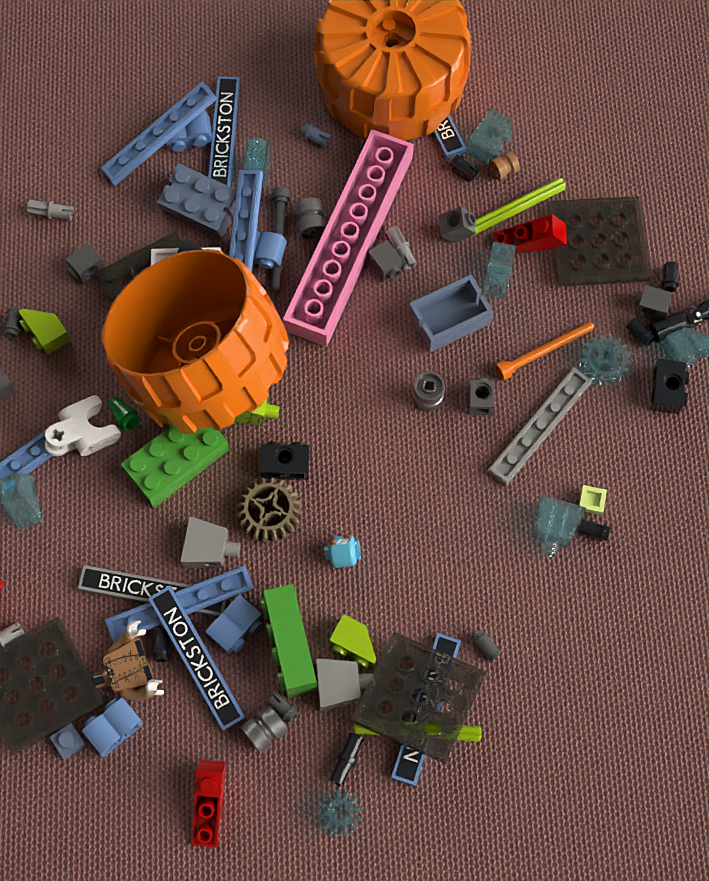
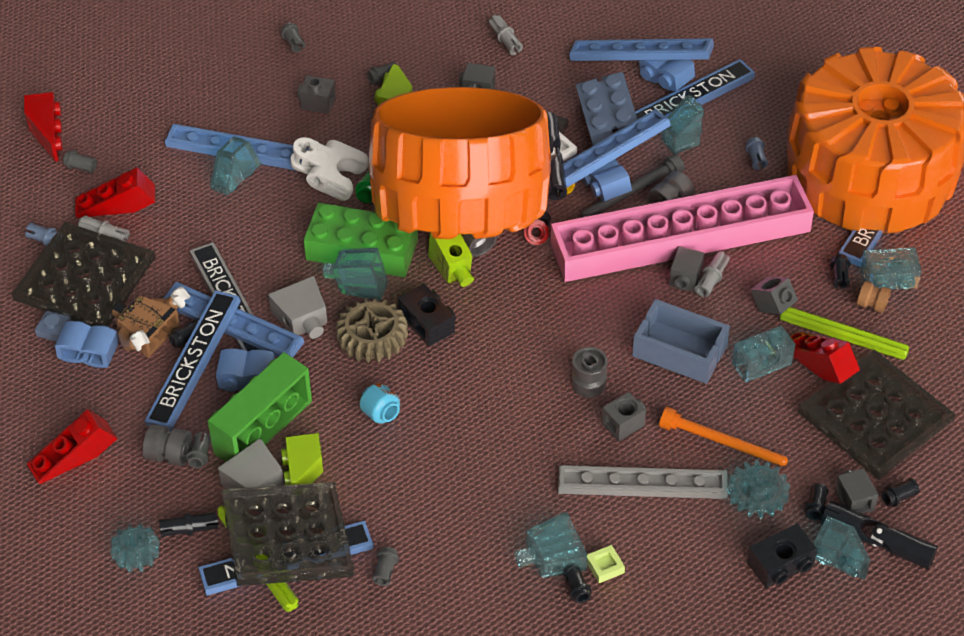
camera: 55 degrees right, 20 degrees down
none -> clear light blue torso [323,248,388,301]

